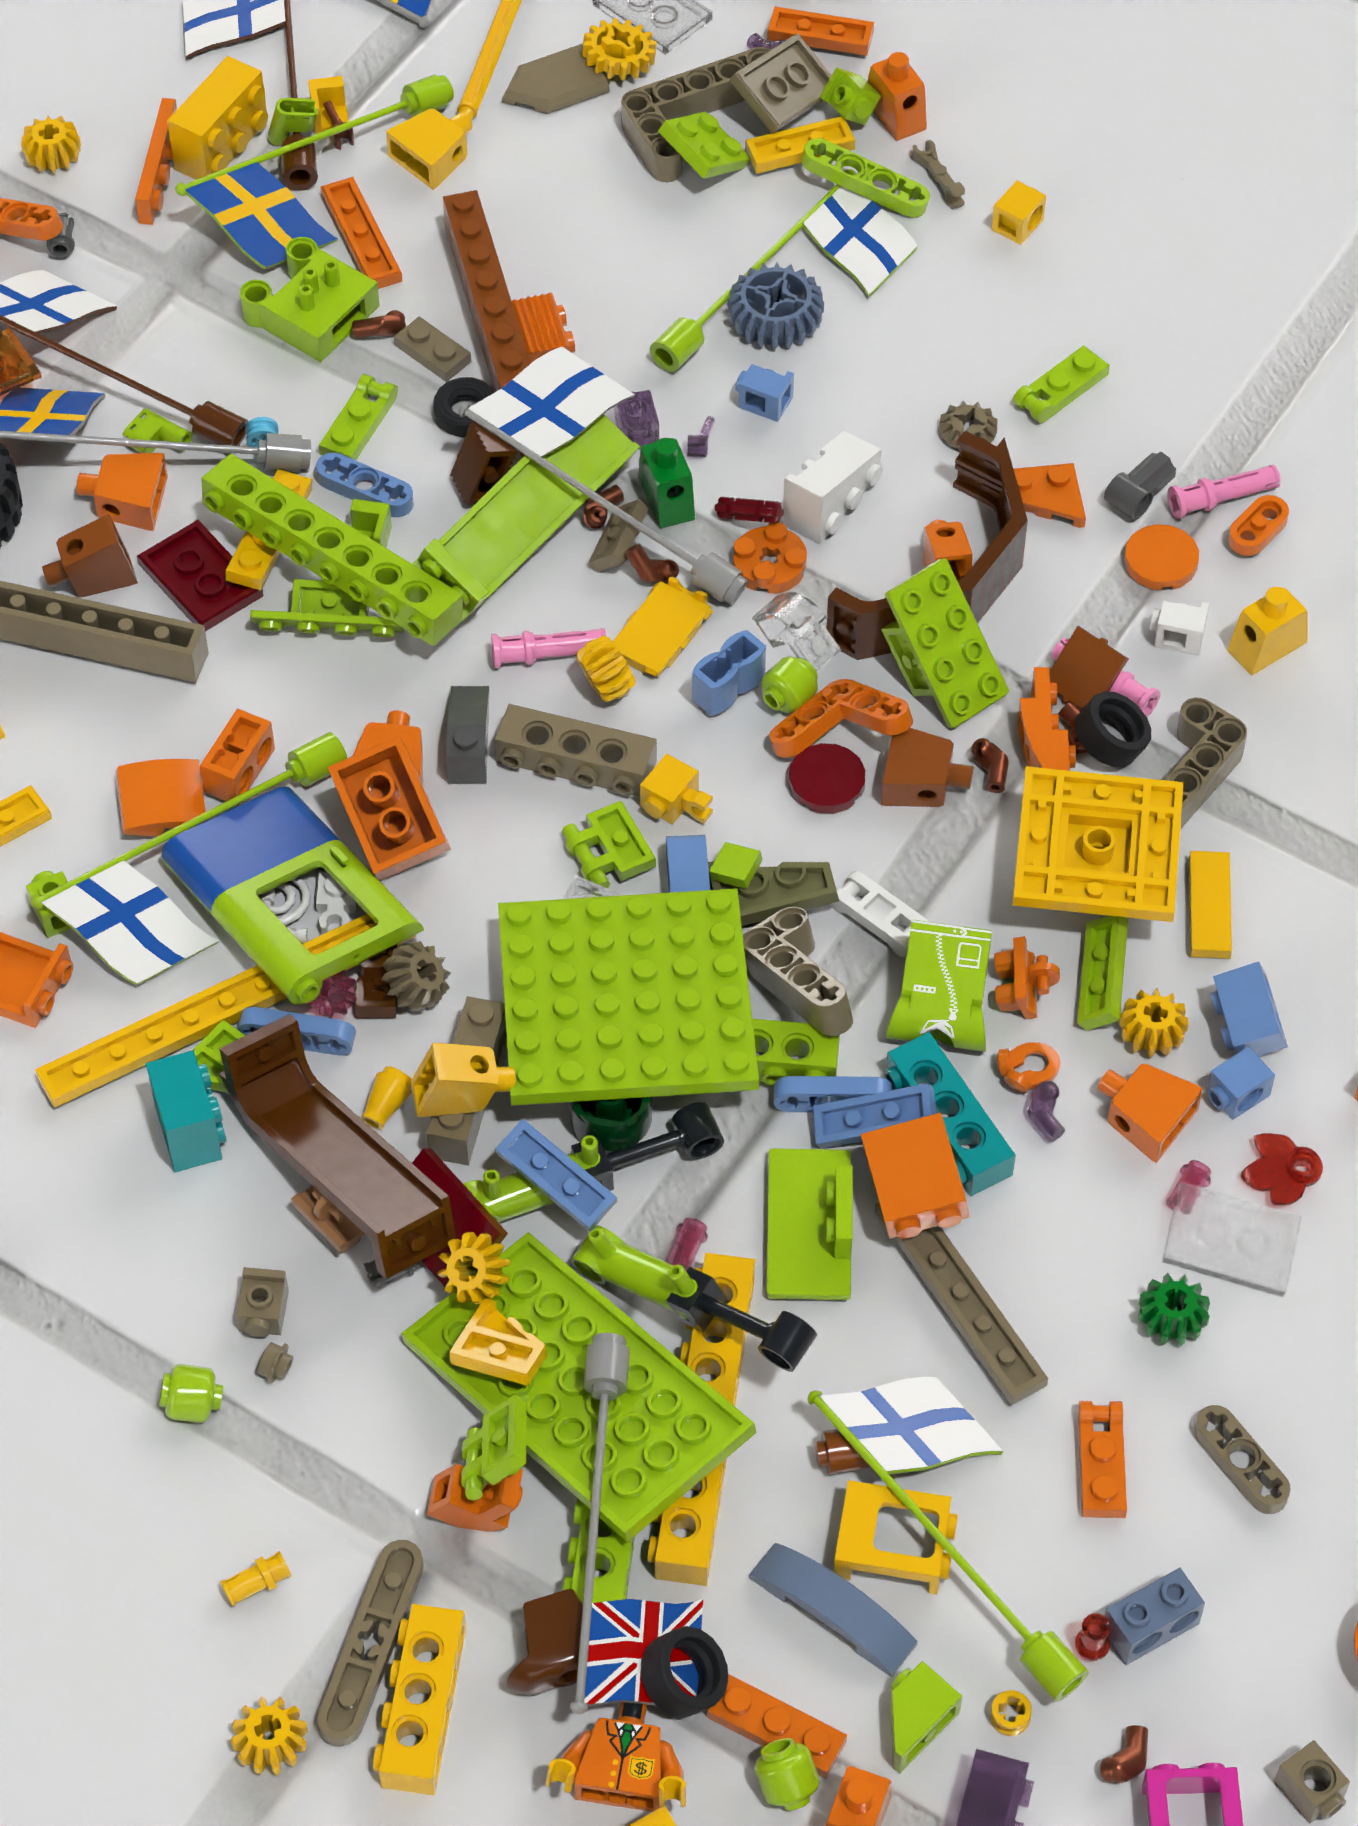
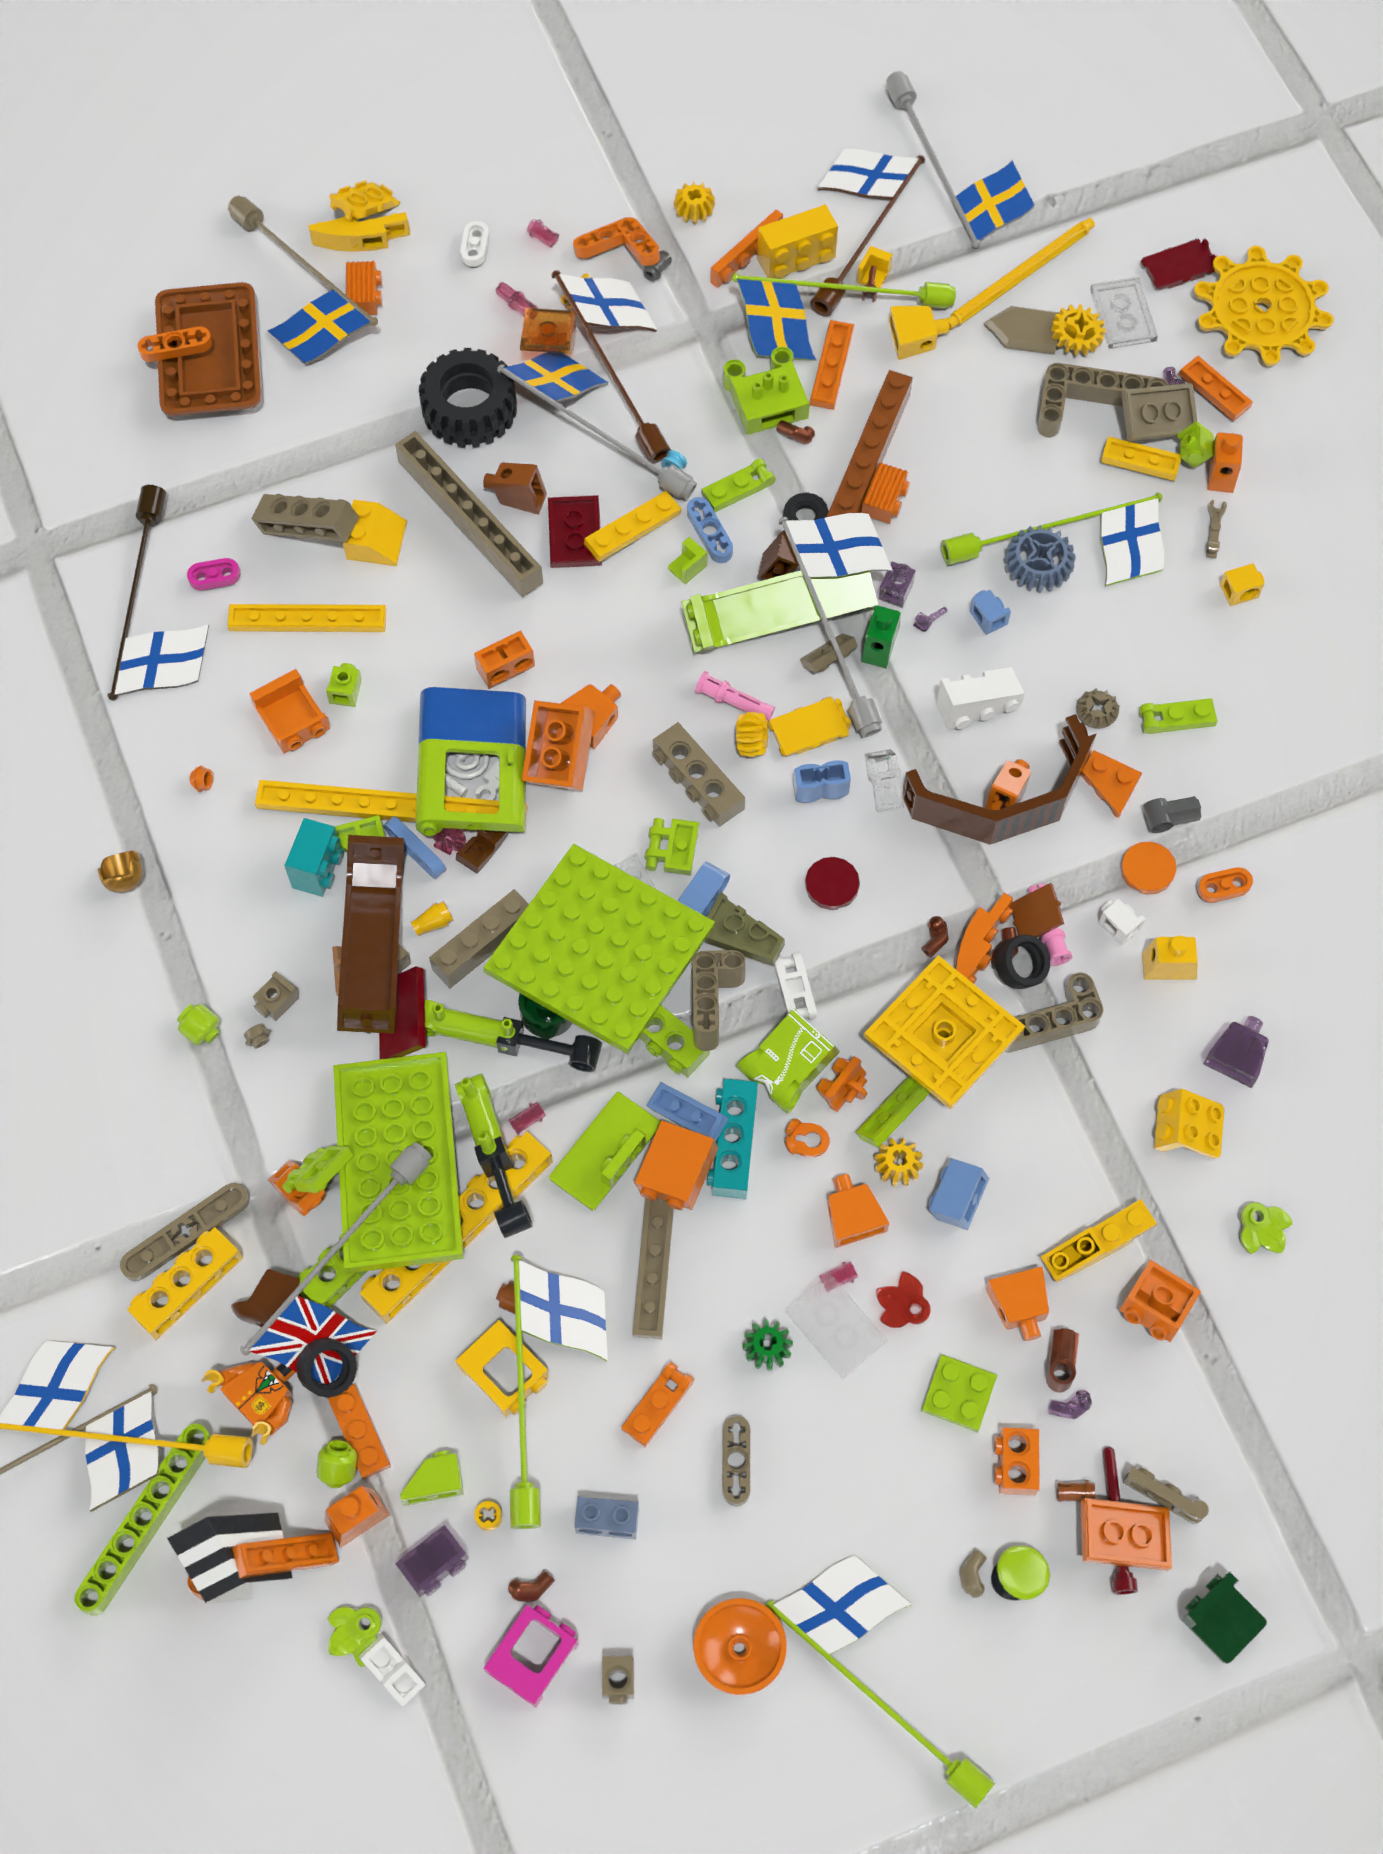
camera: 35 degrees right, 10 degrees up
flag [31,732,347,985] -> none
orange torso [76,453,168,531] -> none
orange slope [116,759,207,837] -> none
lime piece [122,408,193,453] -> none
lime brick [201,453,463,646] -> none
yellow pin [220,1551,292,1607] -> none
yellow gear [231,1696,308,1775] -> none
lime bracket [250,579,404,638] -> none
lime piece [268,98,318,146] -> none
dark tan gear [381,941,451,1012] -> none
dark tan plate [394,316,471,382] -> none
yellow torso [411,1043,516,1117] -> none
yellow gear [437,1232,511,1304] -> none
dark grey slope [446,686,490,784] -> none
yellow wing [449,1297,547,1386] -> none
medium blue plate [495,1119,617,1232] -> none
copper arm [583,485,624,529] -> none
copper arm [624,543,679,583] -> none
yellow brick [640,753,713,825] -> none
lime plate [658,111,751,179] -> none
lime tile [709,842,763,889] -> none
dark red axle [714,496,784,524] -> none
orange plate [733,522,807,594] -> none
sand blue slope [749,1543,918,1678] -> none
lime head [761,656,818,714] -> none
orange beam [769,679,913,758] -> none
medium blue beam [774,1076,892,1113] -> none
lime beam [801,138,930,218] -> none
lime bracket [881,558,1009,728] -> none
dark orange torso [881,728,974,807] -> none
clear purple arm [1027,1081,1065,1142] -> none
clear red pin [1075,1613,1111,1661] -> none
bright pink pin [1167,465,1280,519] -> none
yellow tile [1189,851,1232,959] -> none
medium blue brick [1207,1046,1275,1120] -> none

